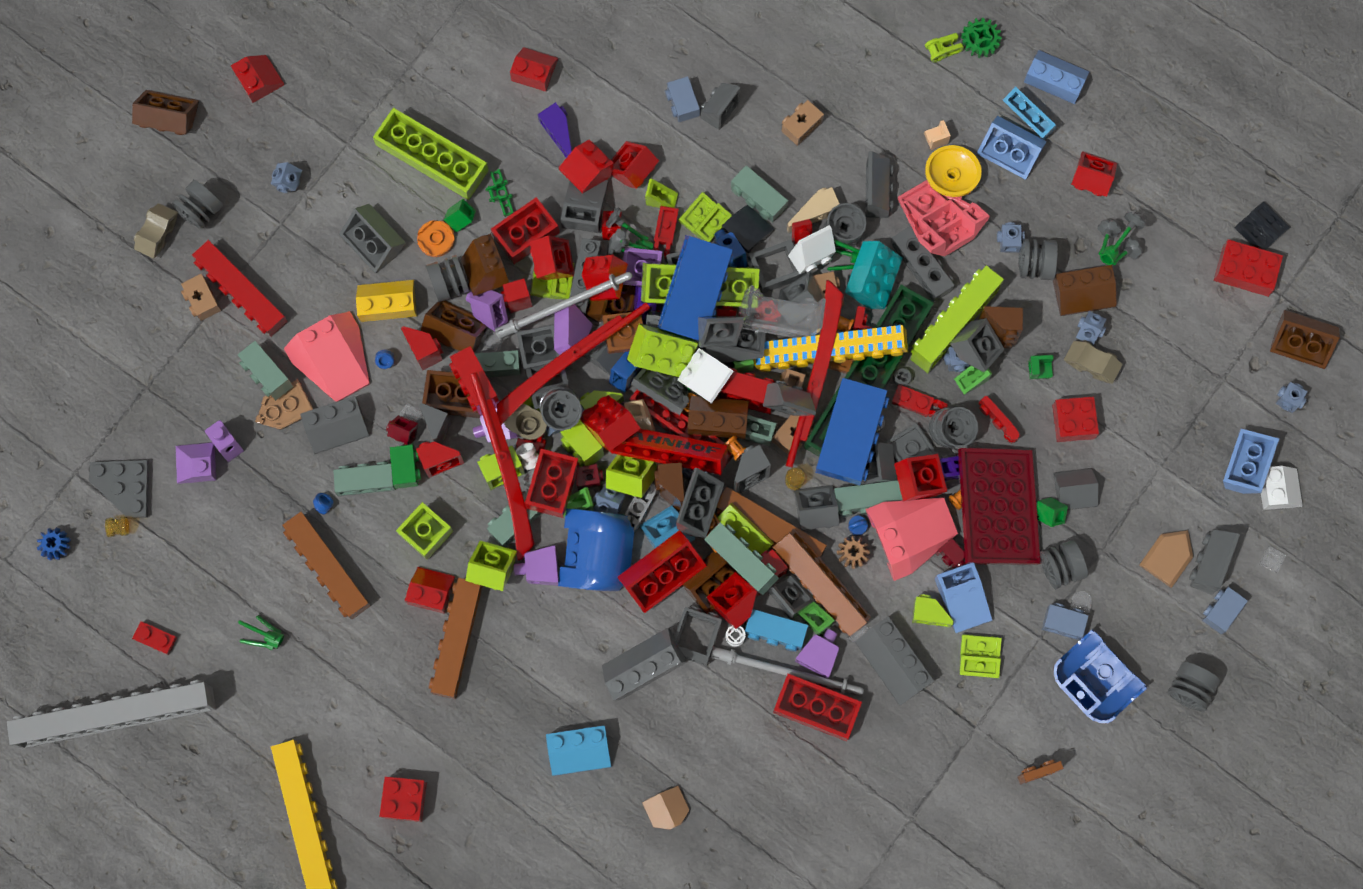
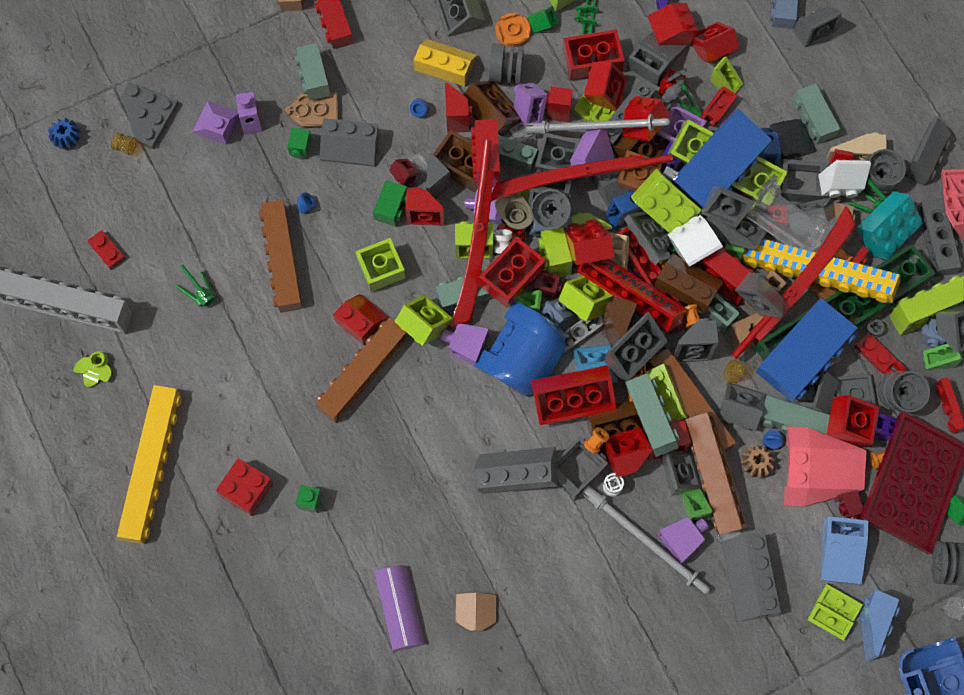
camera: 25 degrees right, 5 degrees down
coral wedge [284,311,370,402] -> none
sand green brick [333,462,395,496] -> none
reddish brown slope [460,233,509,296] -> none
dark azure slope [546,725,611,776] -> none
lime slope [678,192,732,242] -> none
dark azure brick [745,609,808,652] -> none
red brick [773,674,862,742] -> none
medium nougat brick [782,100,824,146] -> none
lime slope [912,594,953,628] -> none
sand blue brick [1041,603,1088,641] -> none
none -> lime plate [73,351,111,388]
none -> green brick [287,128,312,158]
none -> green brick [295,485,322,513]
none -> medium lavender brick [374,565,425,652]
none -> orange bush [584,427,609,454]
none -> medium blue slope [860,589,900,662]

